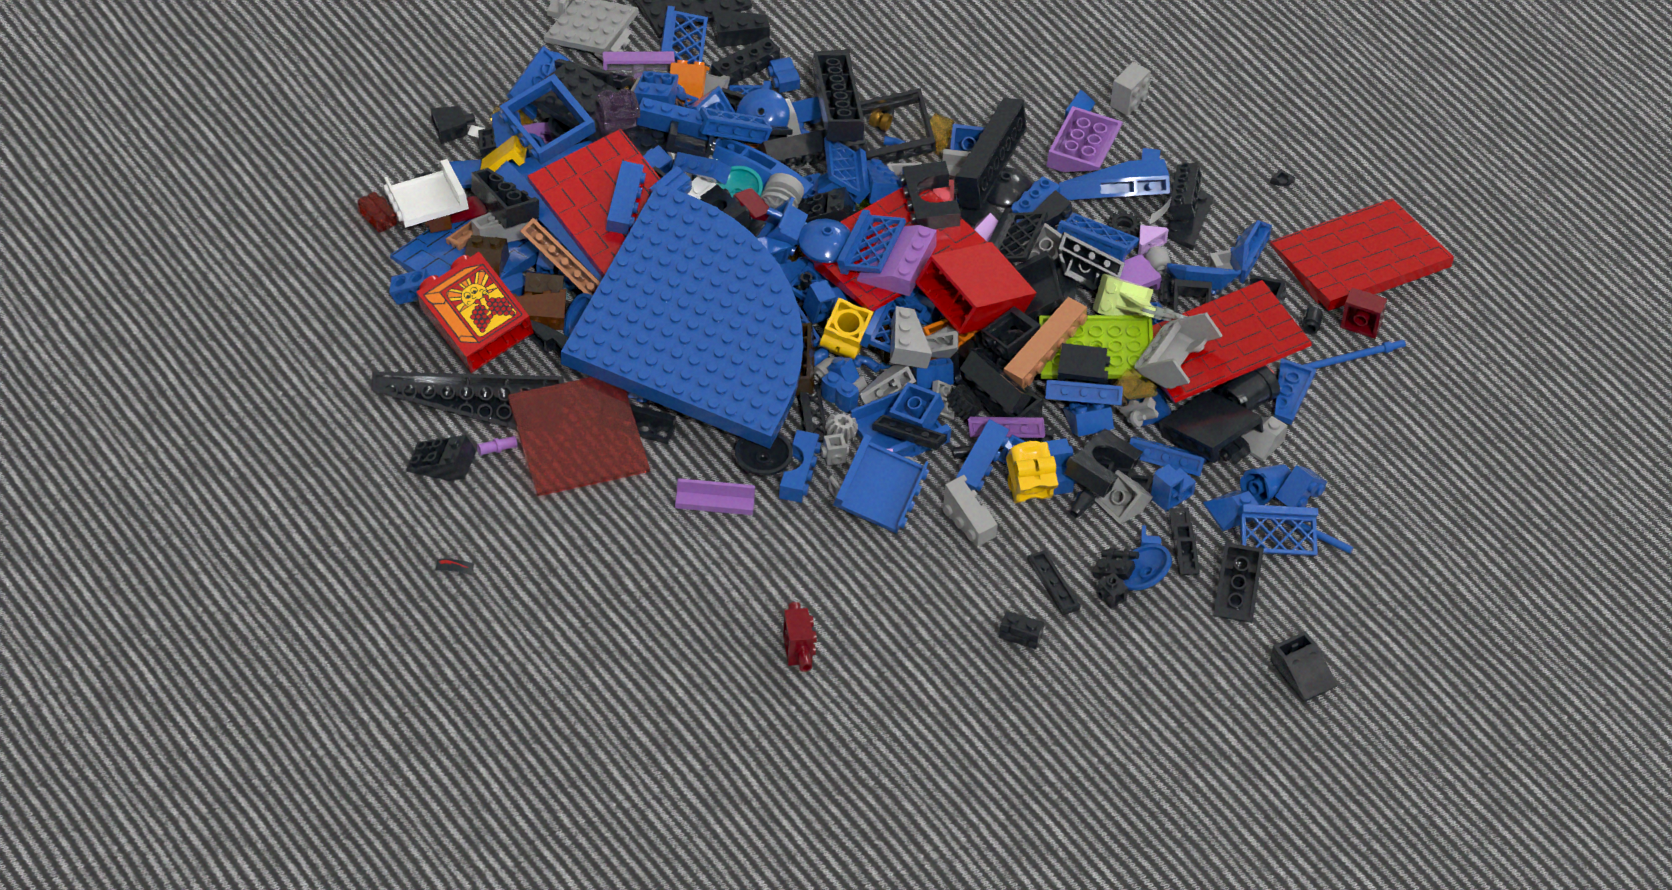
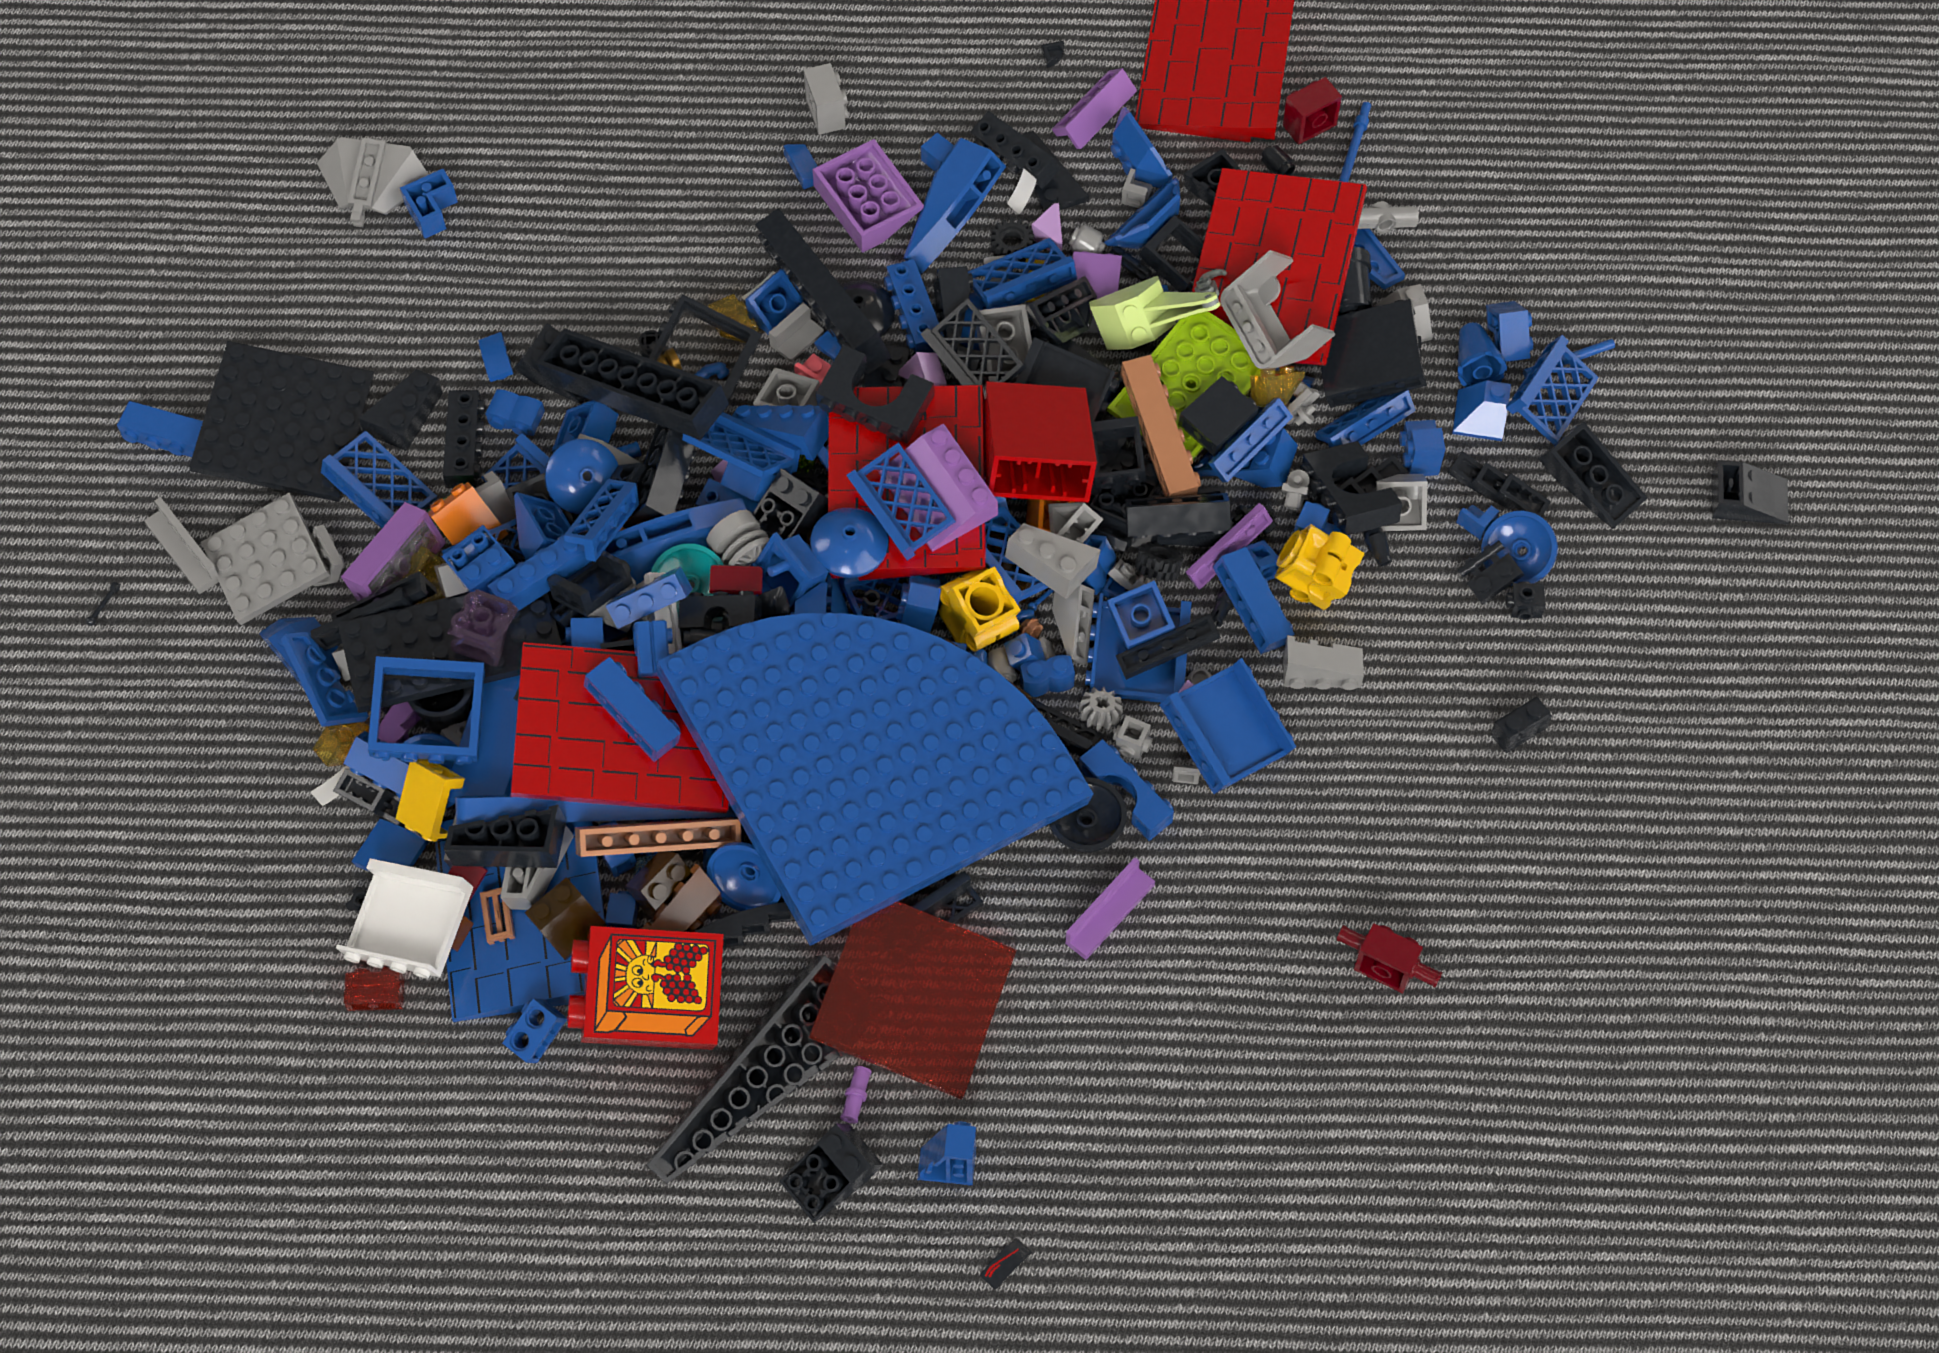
camera: 50 degrees left, 15 degrees up
black torso [431,106,475,144] -> none
black tile [1027,550,1081,616] -> none
none -> blue slope [478,332,514,382]
none -> blue wedge [917,1121,976,1185]
none -> nougat plate [1019,618,1043,639]
none -> medium lavender panel [1052,68,1137,149]
none -> light grey hips [1282,470,1311,513]
none -> light grey piece [1358,201,1419,234]

